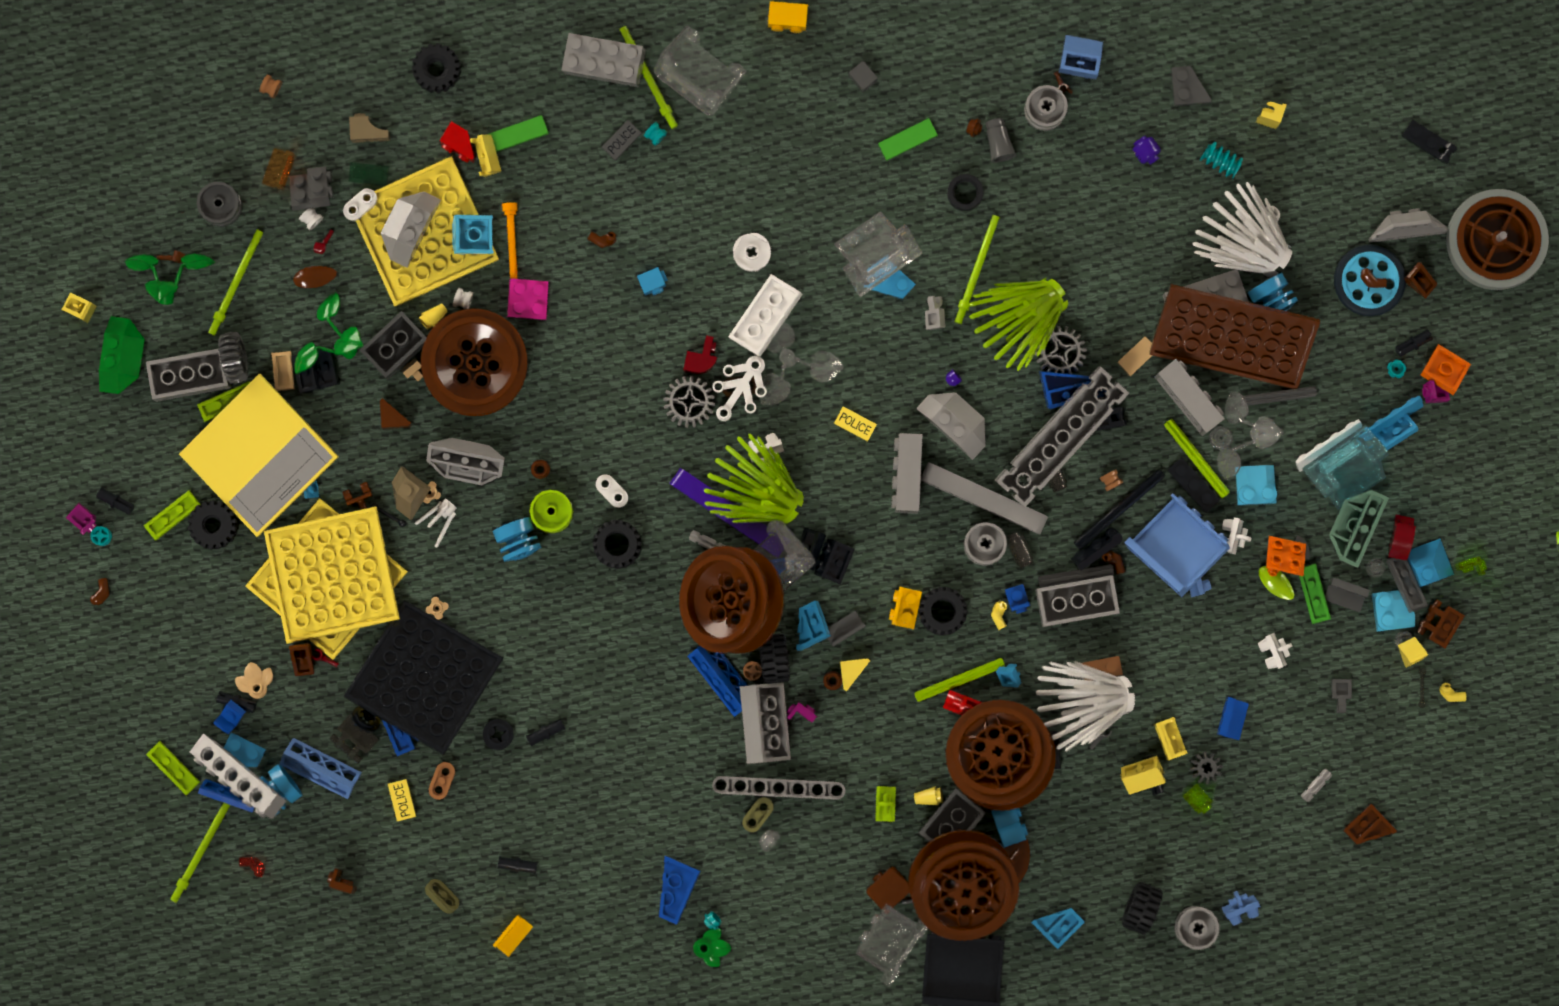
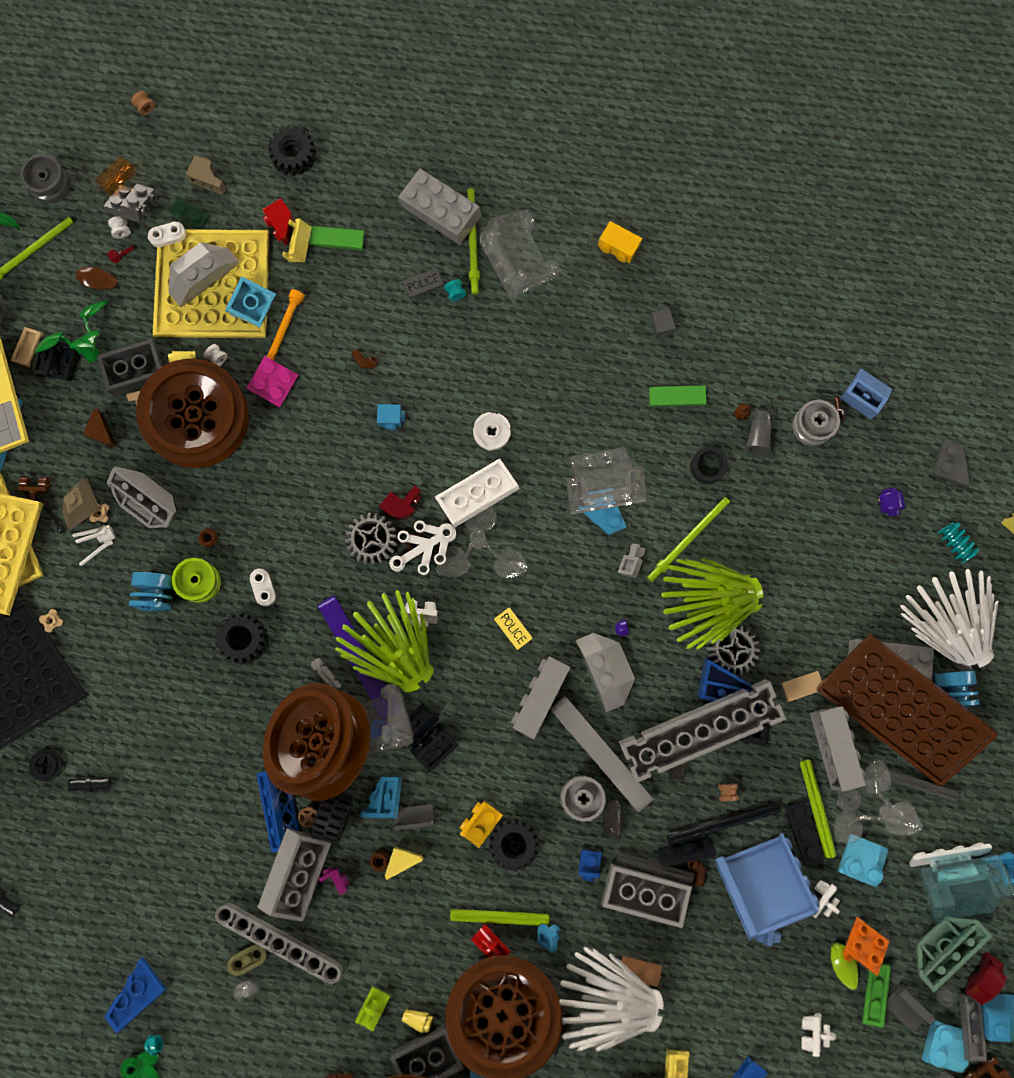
camera: 20 degrees right, 5 degrees down
light yellow arm [991,601,1007,630] -> none

